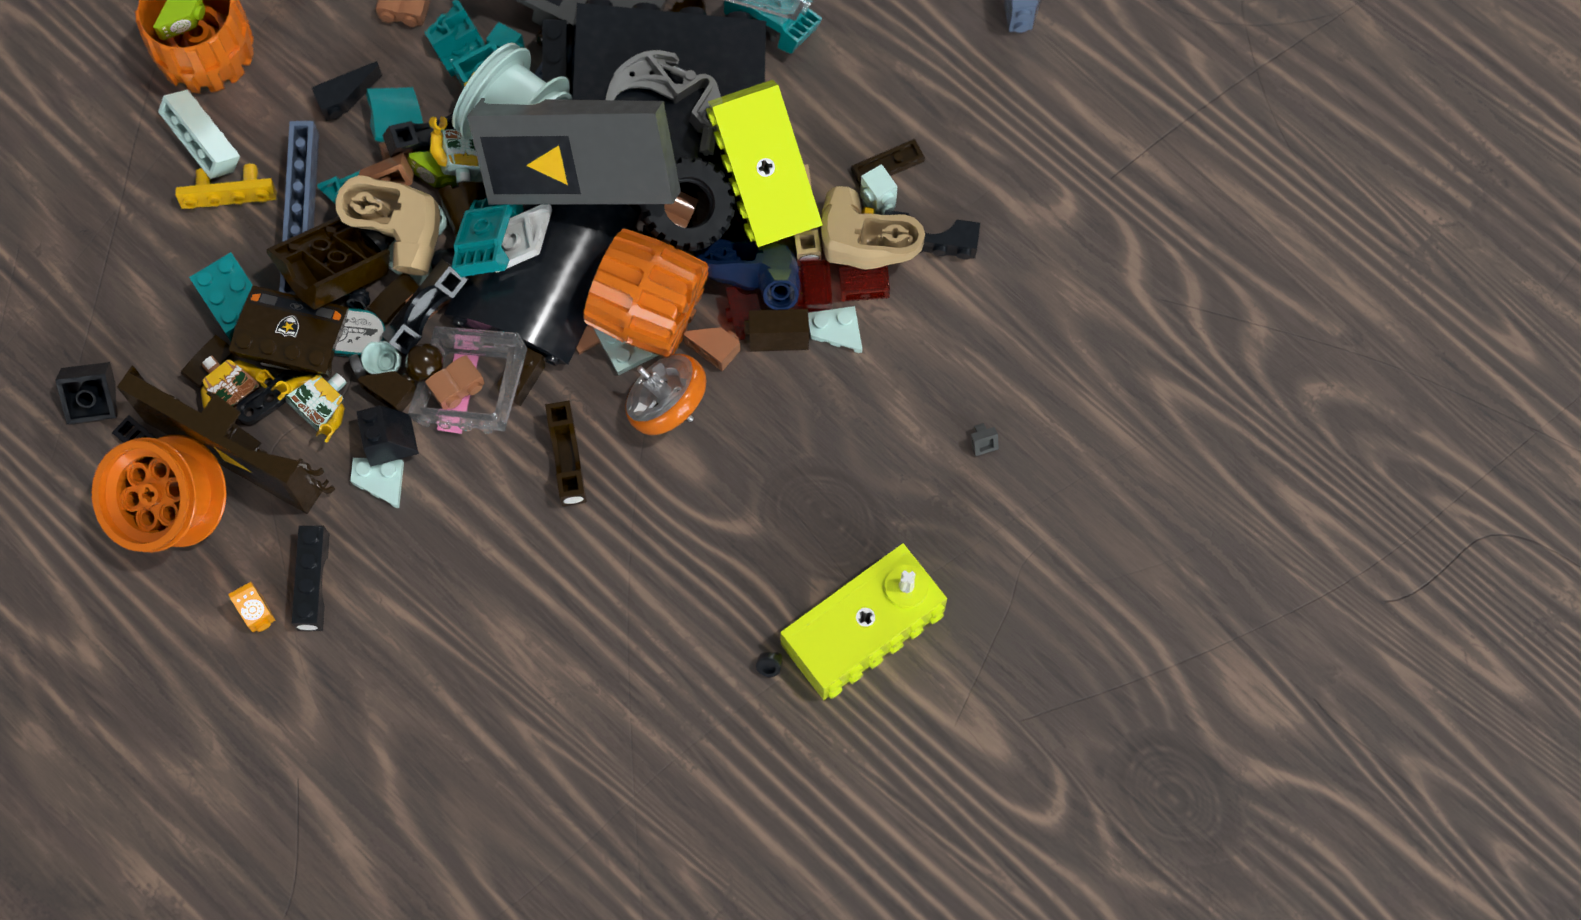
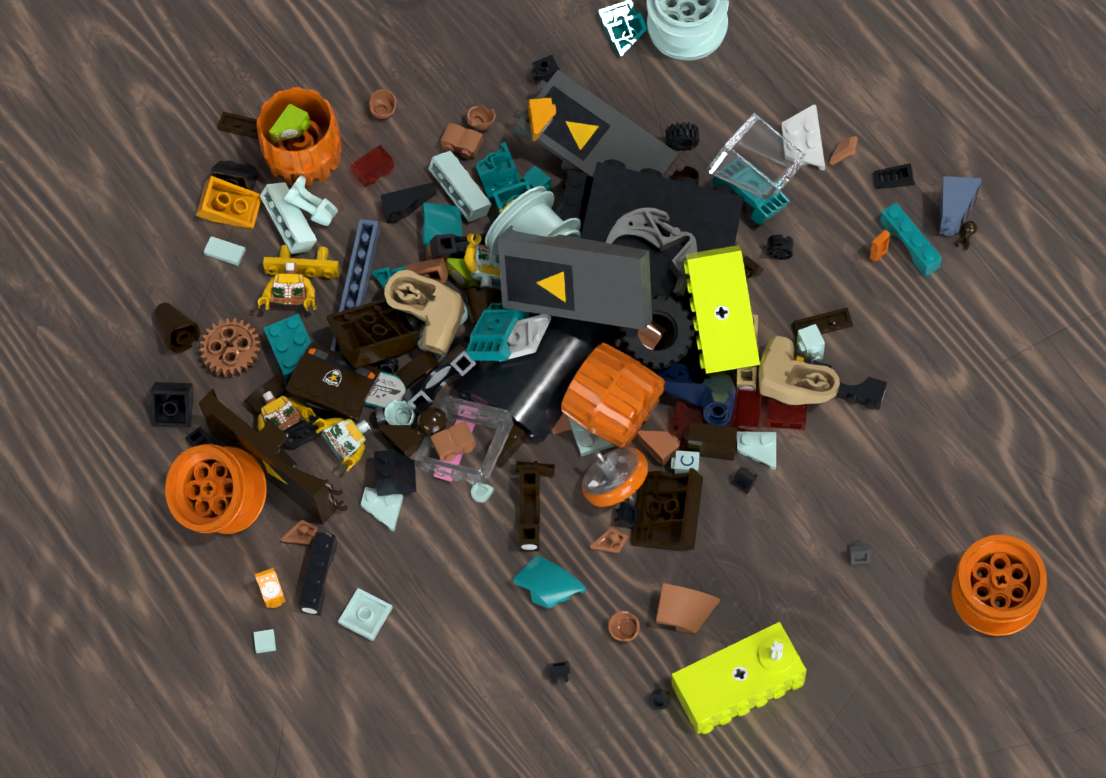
camera: 15 degrees right, 5 degrees down
none -> dark brown cone [154,302,201,353]
none -> light orange slope [196,176,262,229]
none -> nougat gear [199,318,261,377]
none -> light aqua tile [204,236,246,266]
none -> black slope [211,160,258,191]
none -> dark brown tile [218,112,258,139]
none -> light aqua tile [254,629,276,653]
none -> torso [258,263,317,311]
none -> nougat piece [281,520,319,546]
none -> light aqua piece [284,175,338,226]
none -> light aqua plate [338,588,393,641]
none -> clear red brick [350,145,394,187]
none -> light aqua brick [428,151,491,222]
none -> light aqua tile [471,479,494,503]
none -> teal slope [513,555,586,608]
none -> dark brown pin [515,460,555,476]
none -> black tile [549,661,570,684]
none -> nougat piece [590,528,628,554]
none -> nougat hair [608,611,640,642]
none -> black tile [614,502,639,528]
none -> dark brown piece [631,468,703,551]
none -> nougat slope [656,583,720,635]
none -> light aqua brick [671,451,699,474]
none -> black tile [732,466,757,494]
none -> dark brown tile [743,256,764,279]
none -> black wheel [766,235,794,260]
none -> orange tile [870,229,890,262]
none -> teal arch [880,203,942,277]
none -> orange wheel [951,535,1047,636]
none -> dark brown arm [956,221,977,250]

